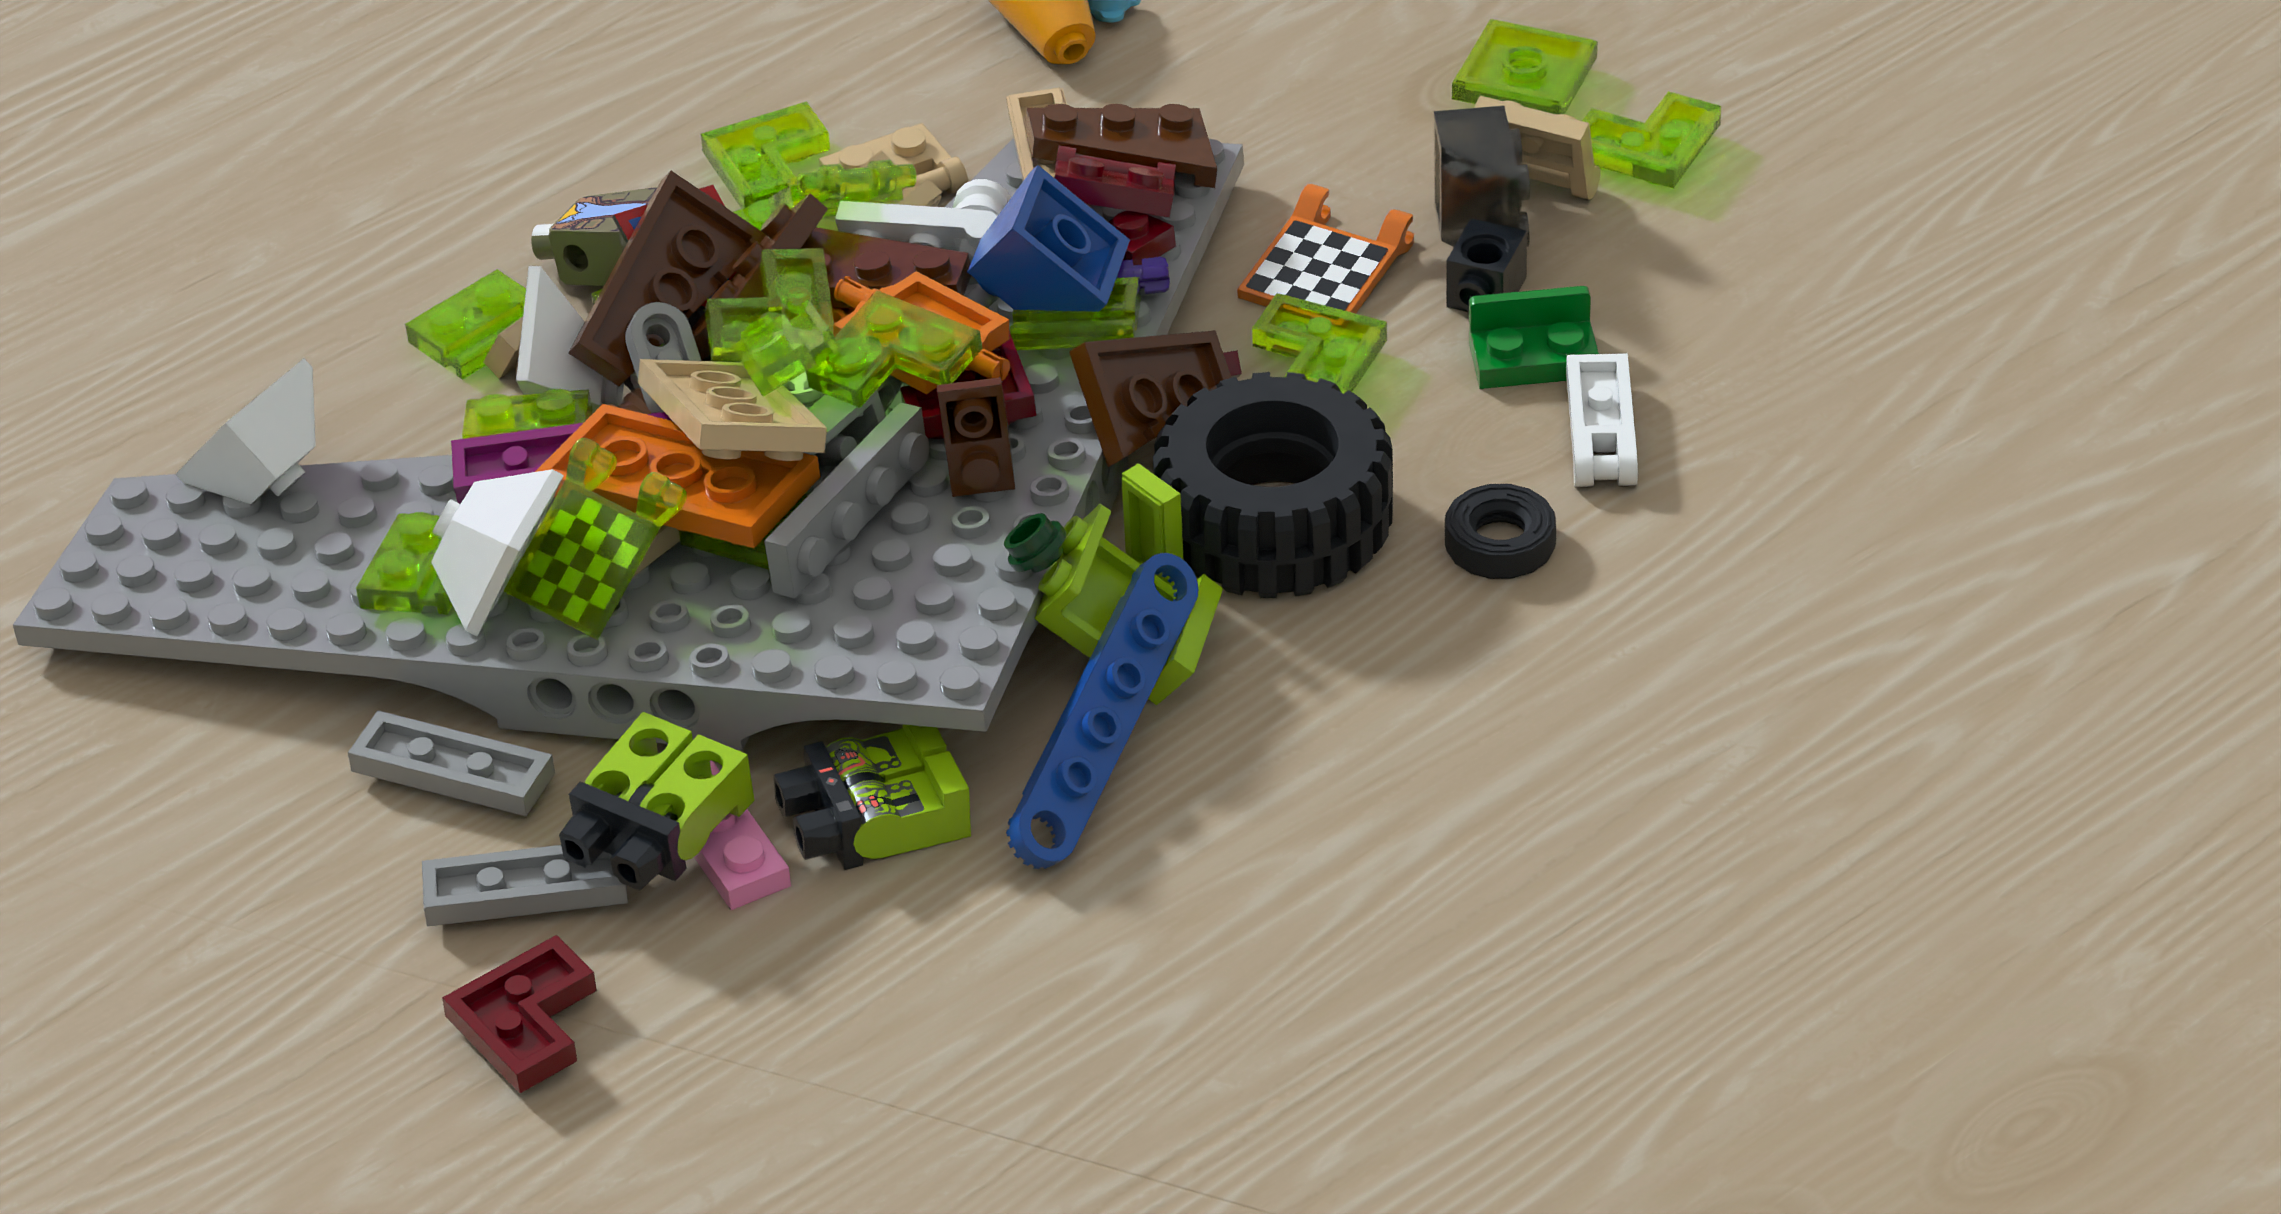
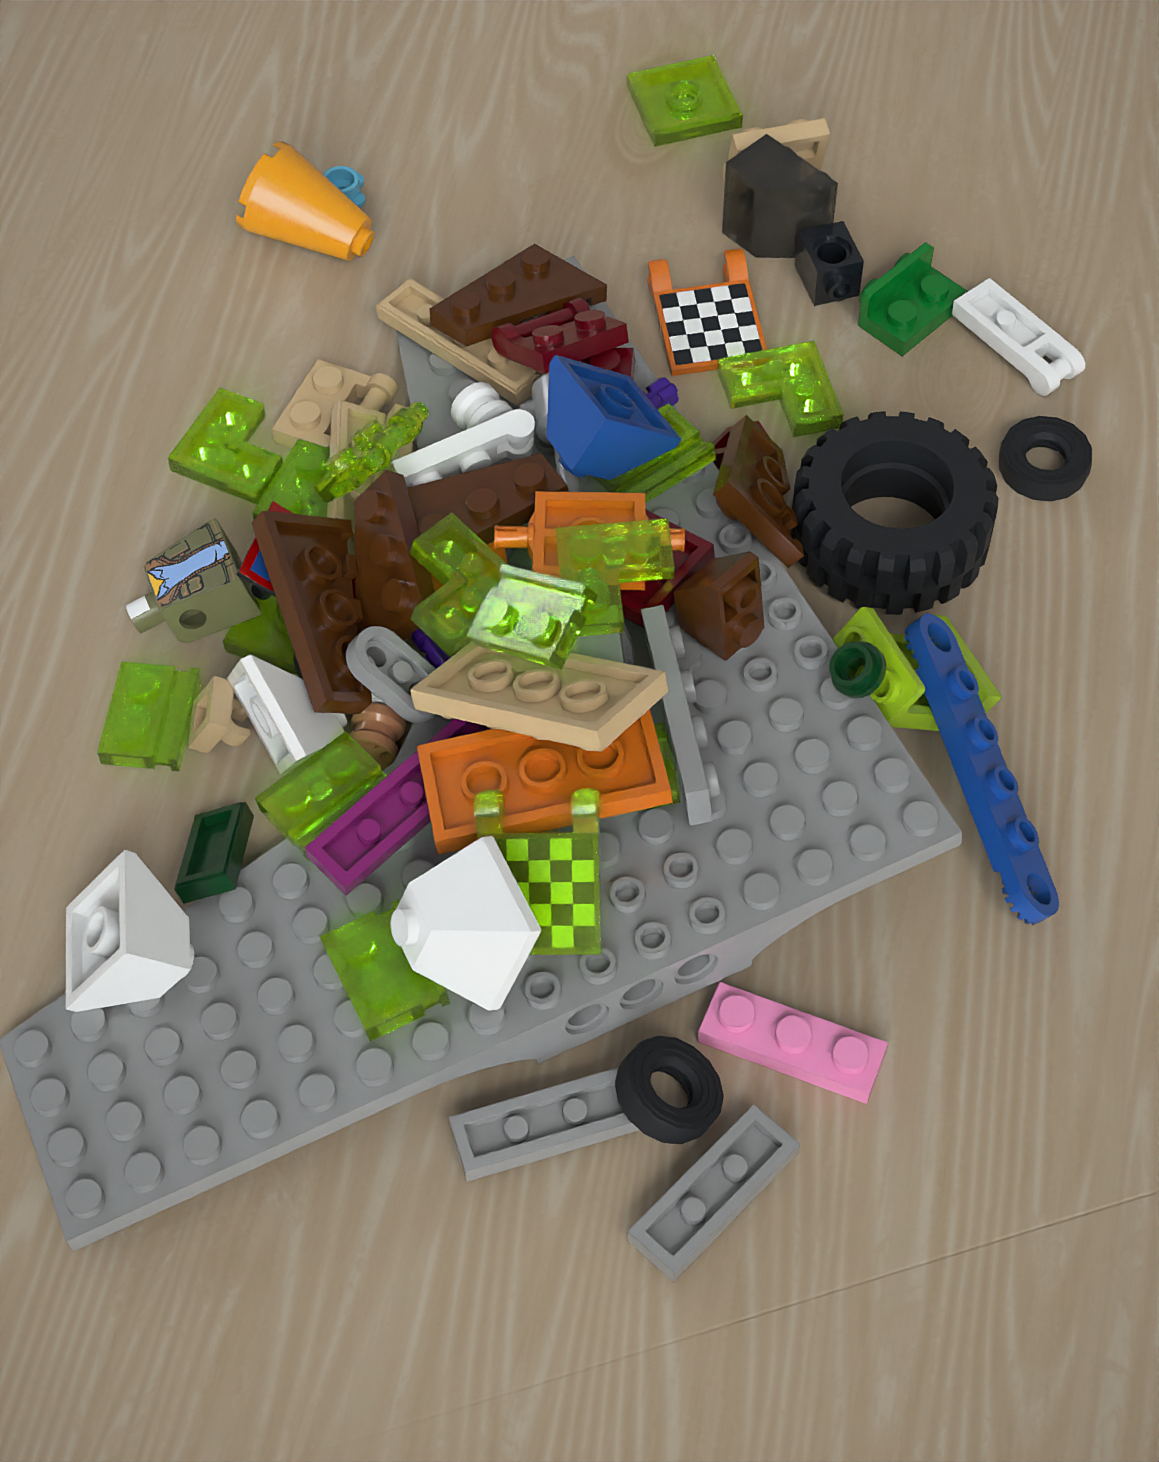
camera: 40 degrees left, 15 degrees up
dark red plate [442,935,597,1094] -> none
hips [559,712,755,891] -> none
hips [774,724,971,870] -> none
lime tile [1122,463,1183,590] -> none
clear neon green plate [1582,91,1721,189] -> none
none -> dark green tile [174,801,254,904]
none -> black tyre [615,1036,724,1145]

